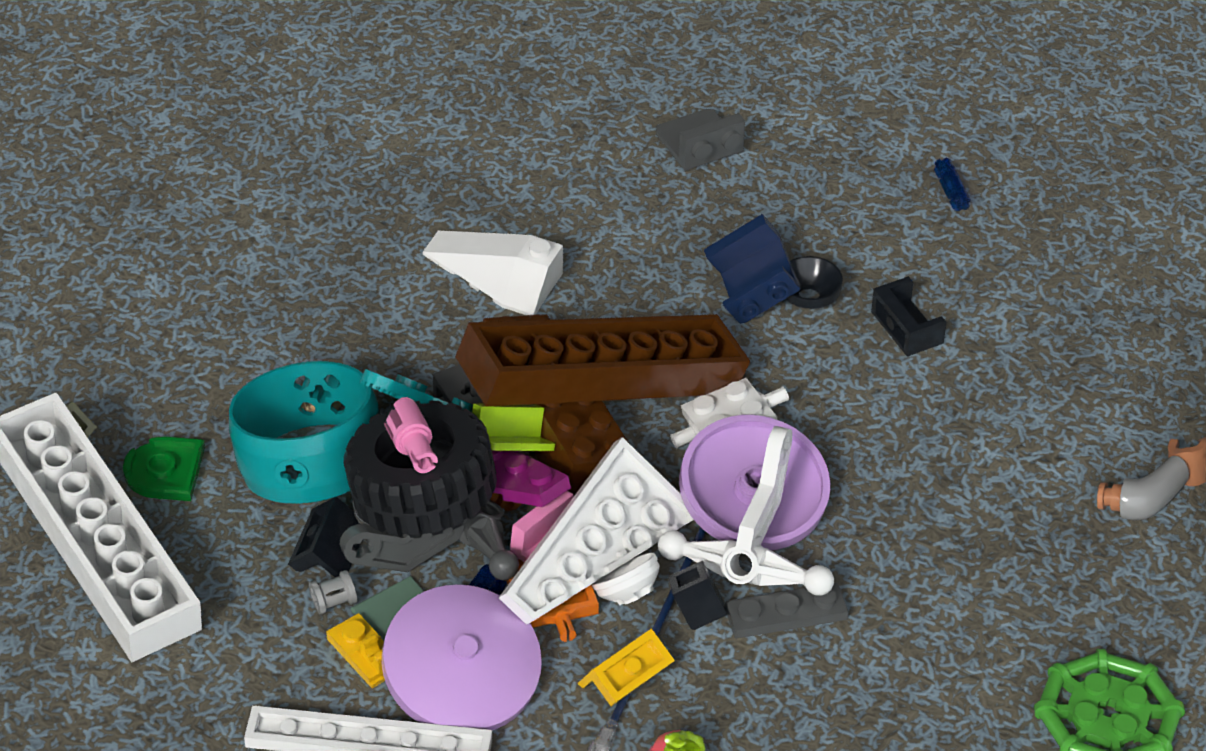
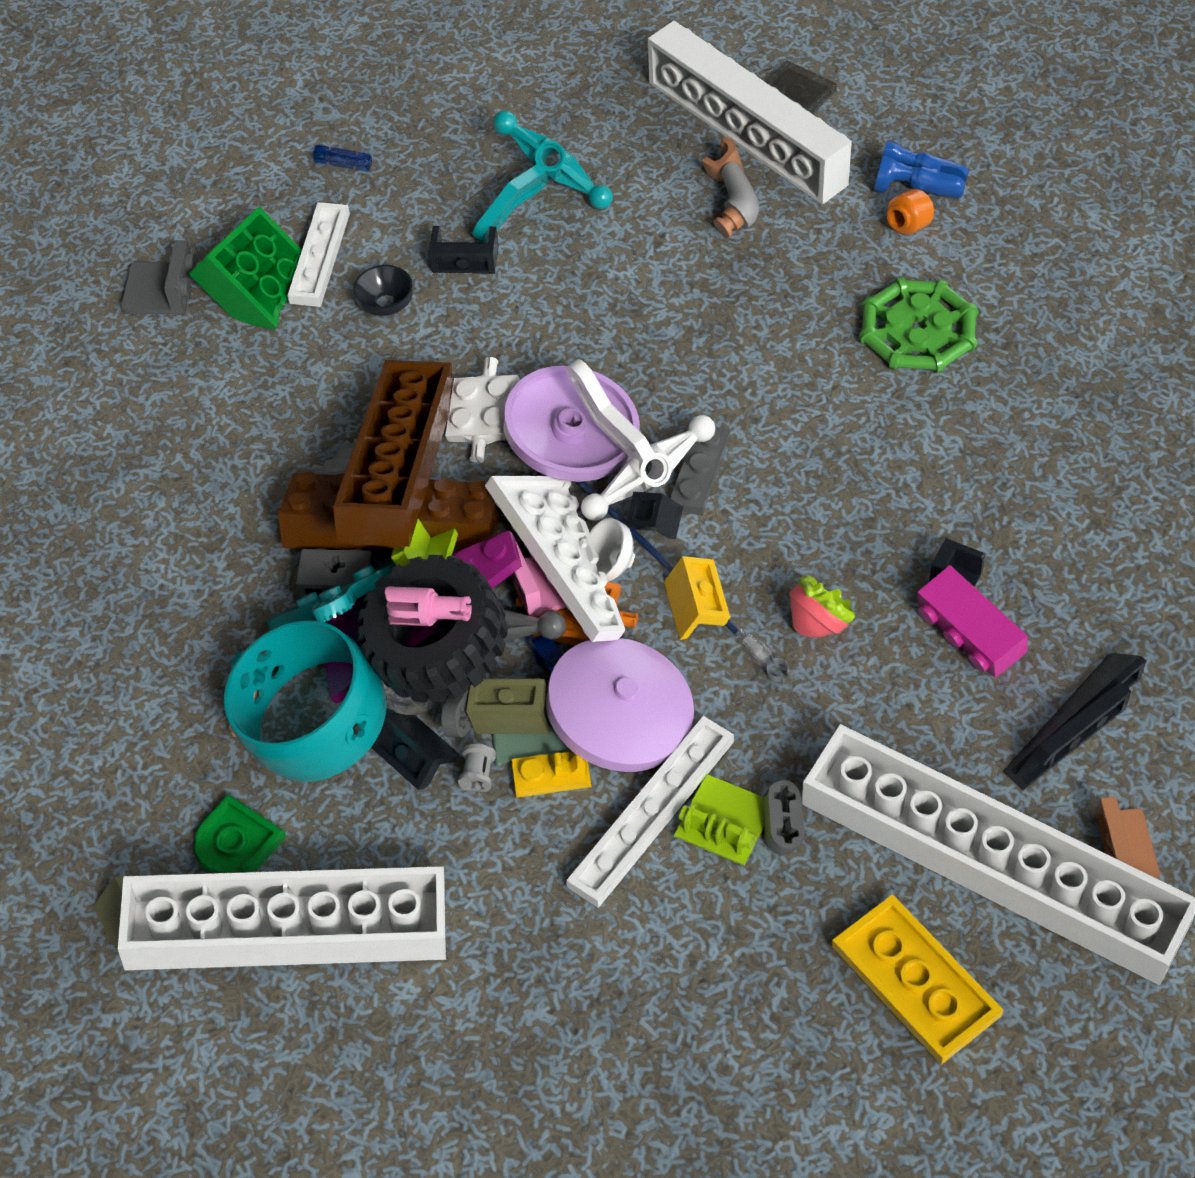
camera: 55 degrees left, 10 degrees up
white wedge [423,230,563,315] -> none
dark blue panel [704,214,801,324] -> none
none -> green wedge [189,206,302,330]
none -> white plate [288,202,350,307]
none -> olive panel [466,679,549,734]
none -> teal piece [472,110,613,243]

